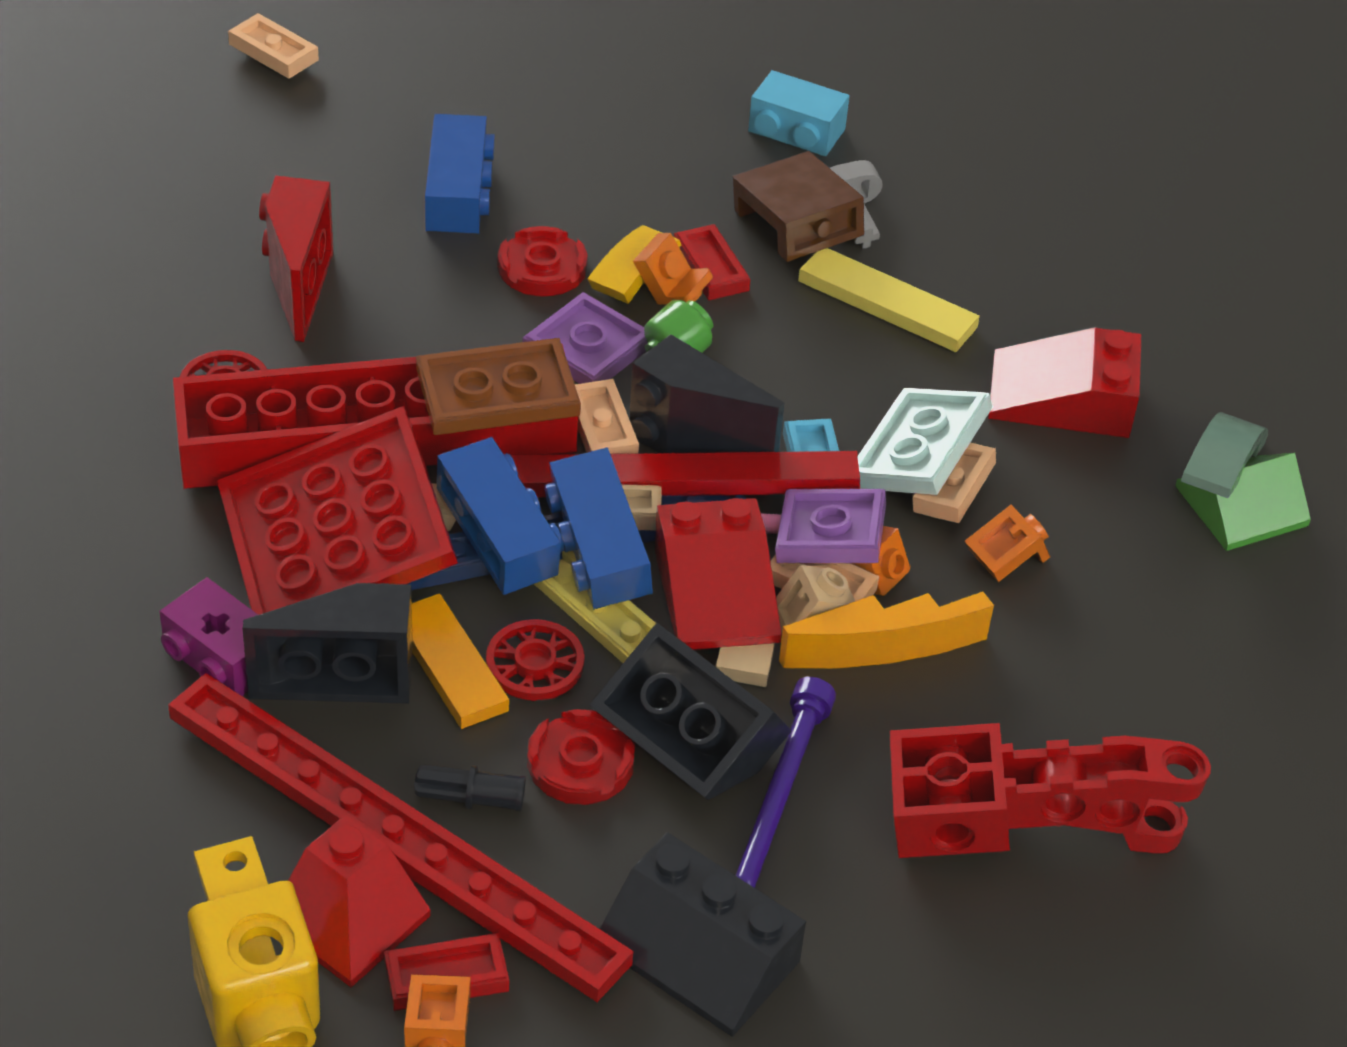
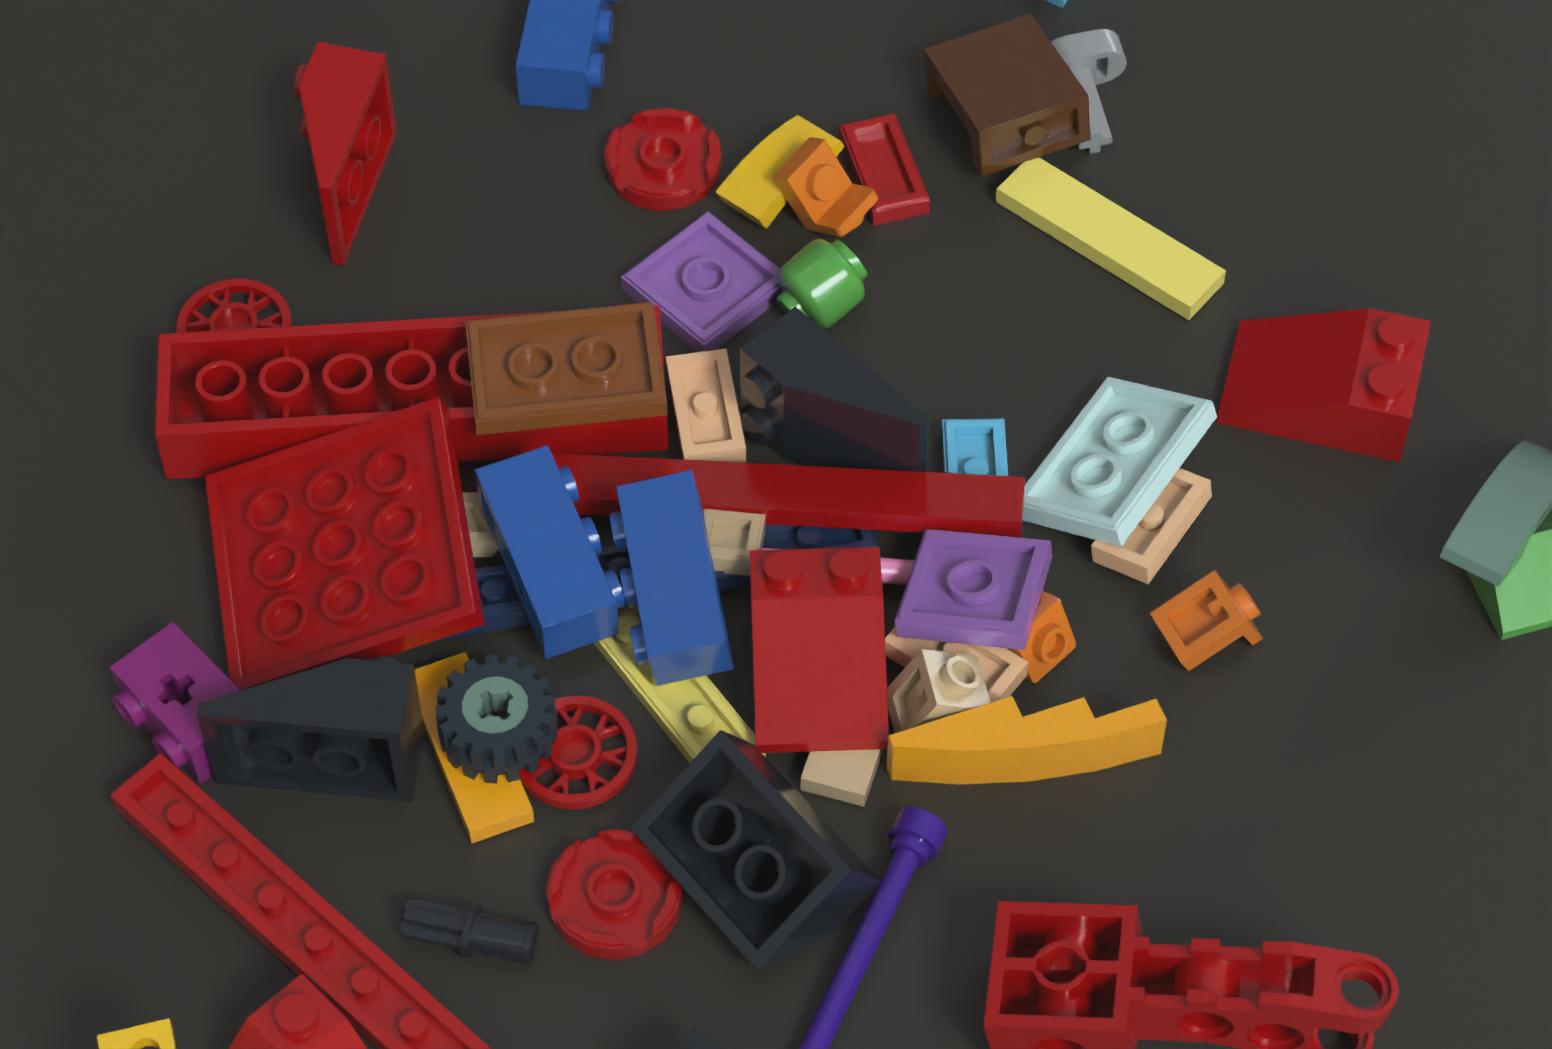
camera: 10 degrees right, 10 degrees up
none -> black wheel [435,654,558,784]

